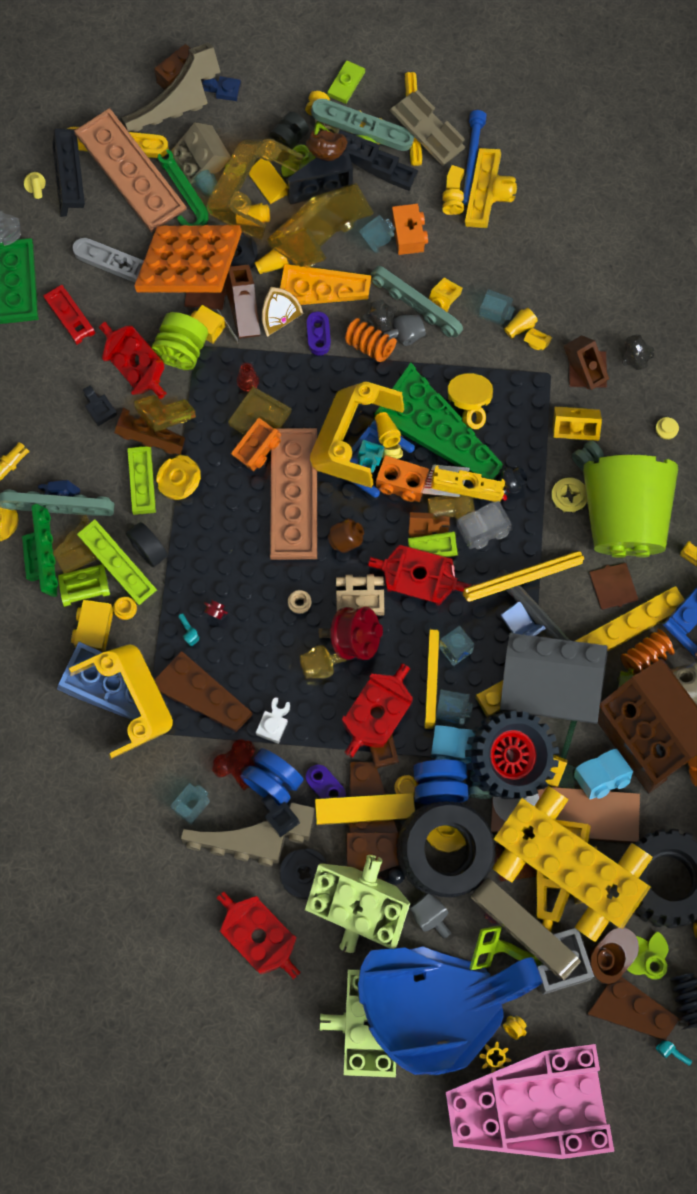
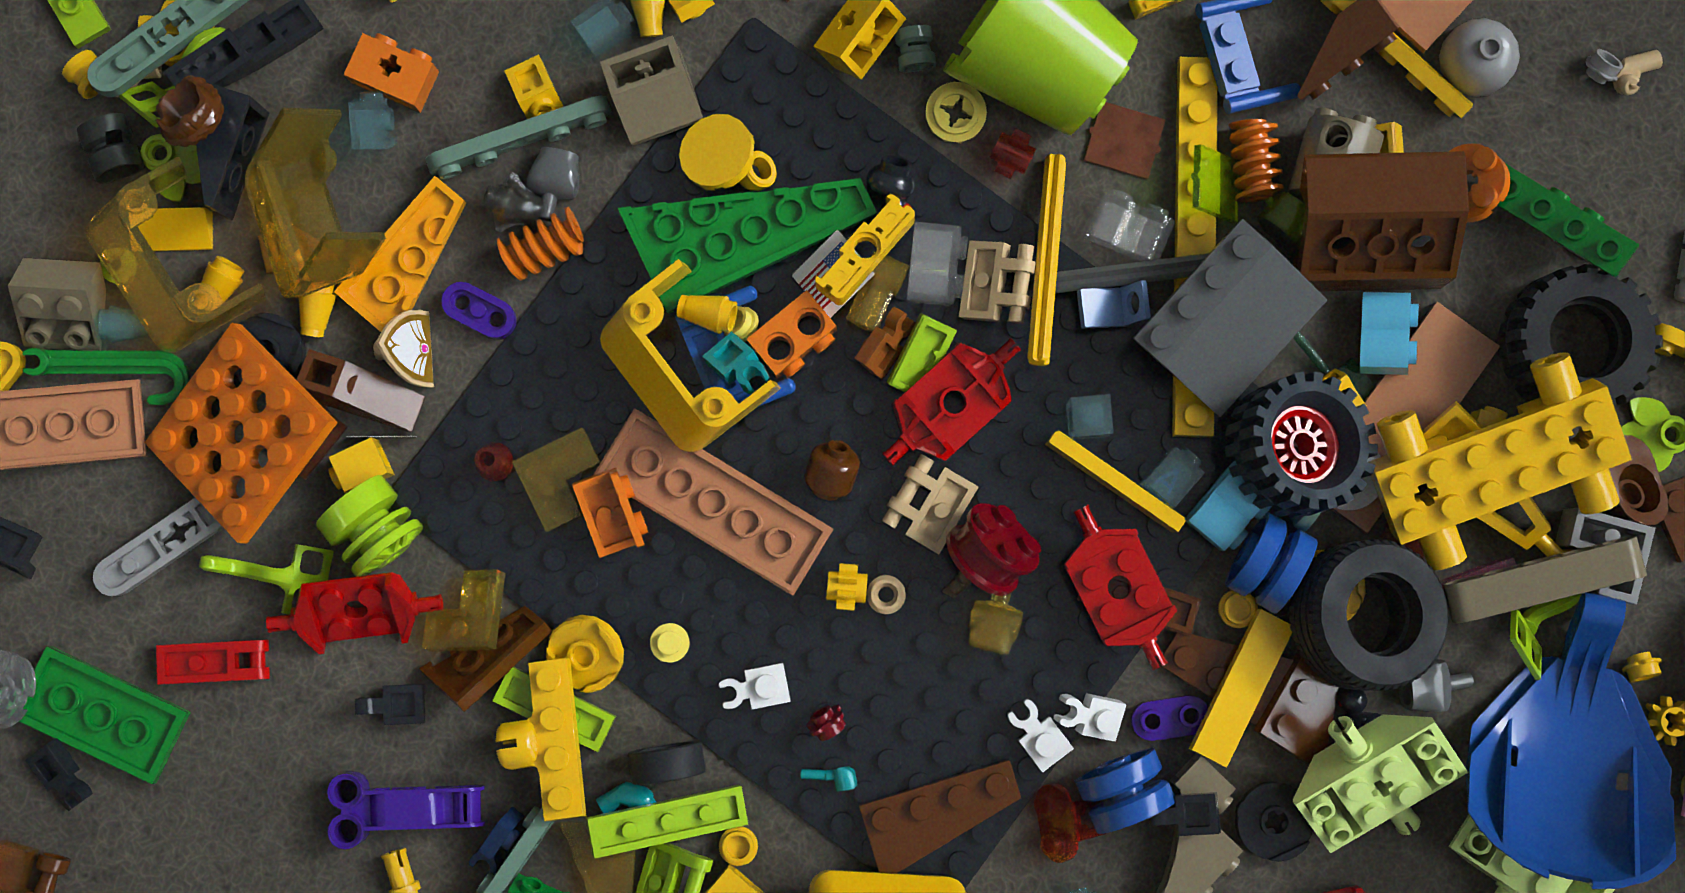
camera: 60 degrees left, 15 degrees up
none -> lime piece [199,544,334,614]
none -> dark purple piece [327,771,485,850]
none -> yellow plate [495,657,586,822]
none -> teal arm [596,782,656,813]
none -> dark tan slope [600,35,703,146]
none -> light yellow plate [650,623,690,663]
none -> white plate [719,663,791,709]
none -> yellow gear [826,563,868,611]
none -> tan plate [959,241,1036,324]
none -> clear red gear [990,128,1037,179]
none -> white plate [1053,693,1126,742]
none -> clear brick [1083,189,1175,262]
none -> clear neon green piece [1191,144,1240,223]

